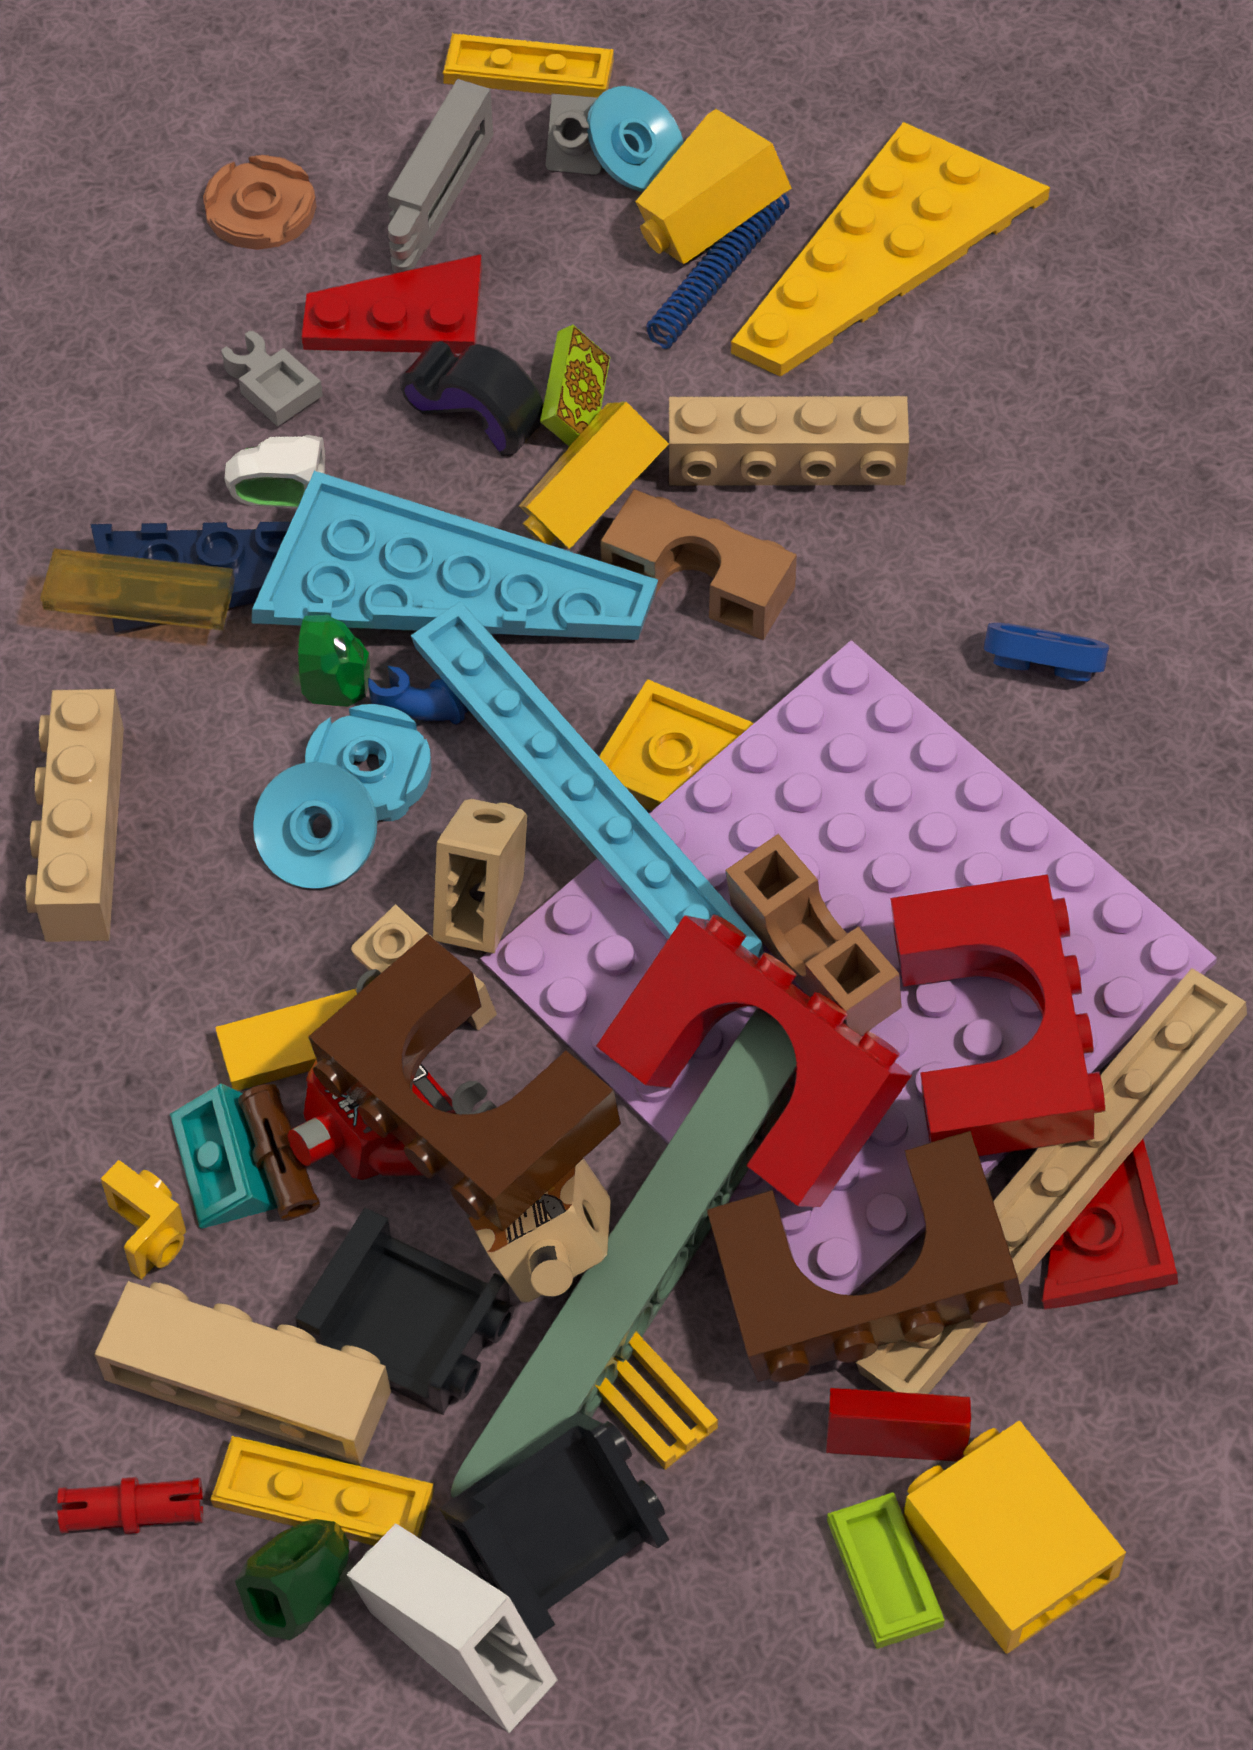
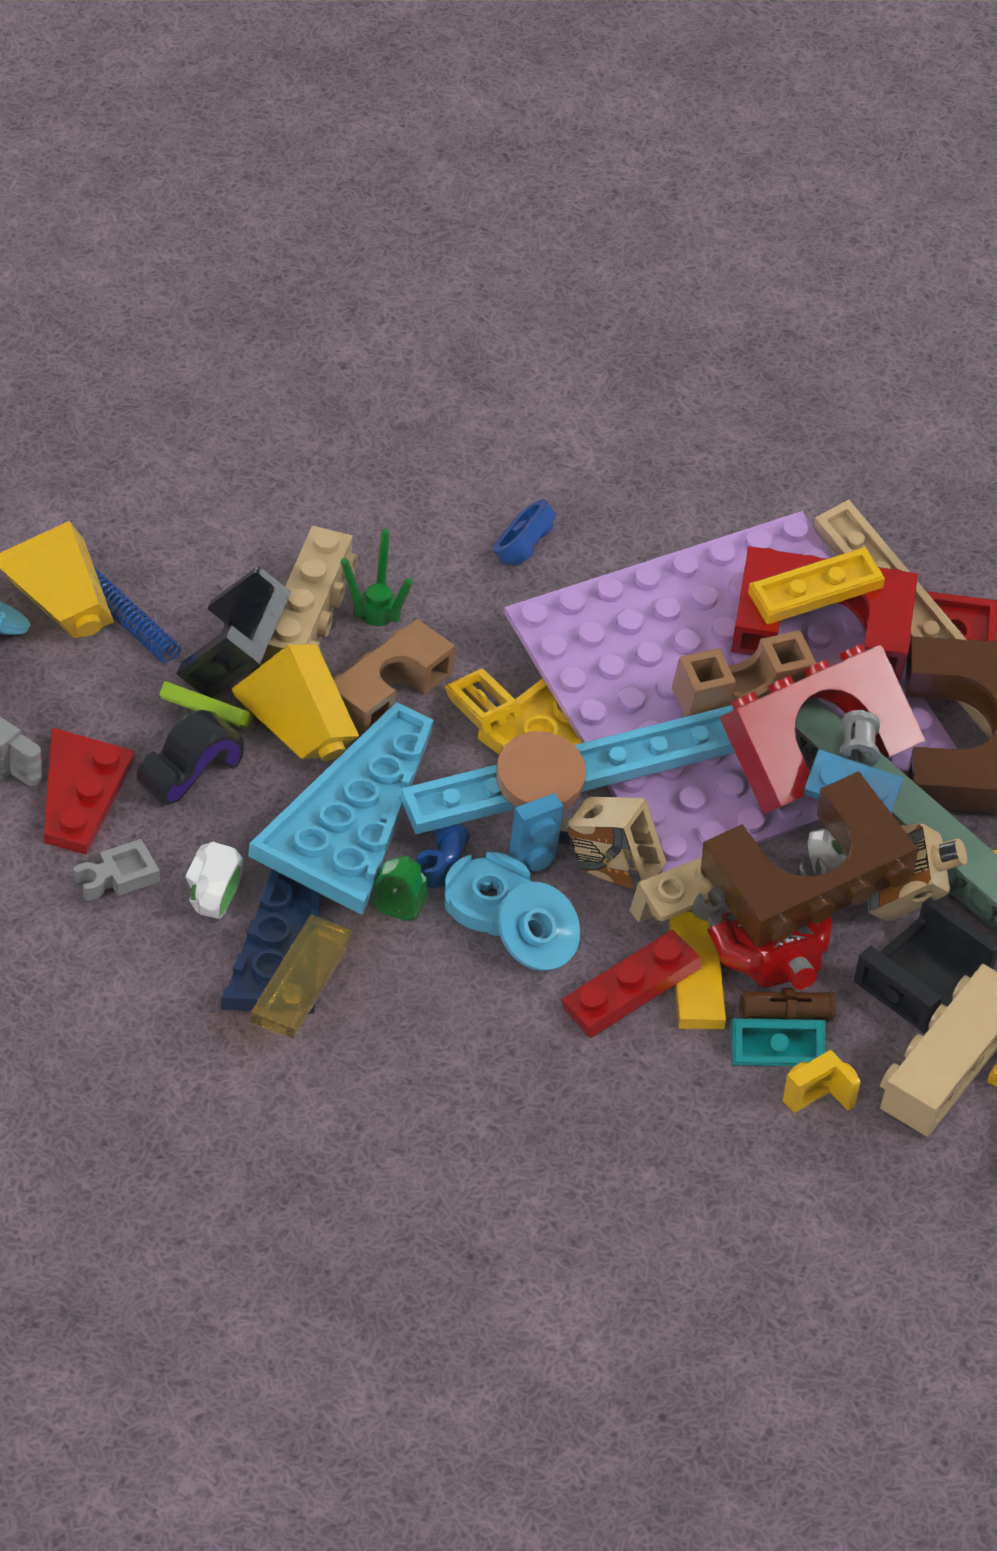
camera: 80 degrees left, 10 degrees down
tan brick [26,689,124,942] -> none
yellow wing [731,122,1050,377] -> none
none -> black panel [176,567,291,698]
none -> green plant [340,528,413,626]
none -> yellow tile [445,668,523,734]
none -> nougat tile [496,731,586,810]
none -> dark azure plate [509,793,563,872]
none -> red plate [562,929,701,1039]
none -> yellow tile [748,547,885,625]
none -> dark azure plate [803,749,904,814]
none -> light grey bush [839,710,880,767]

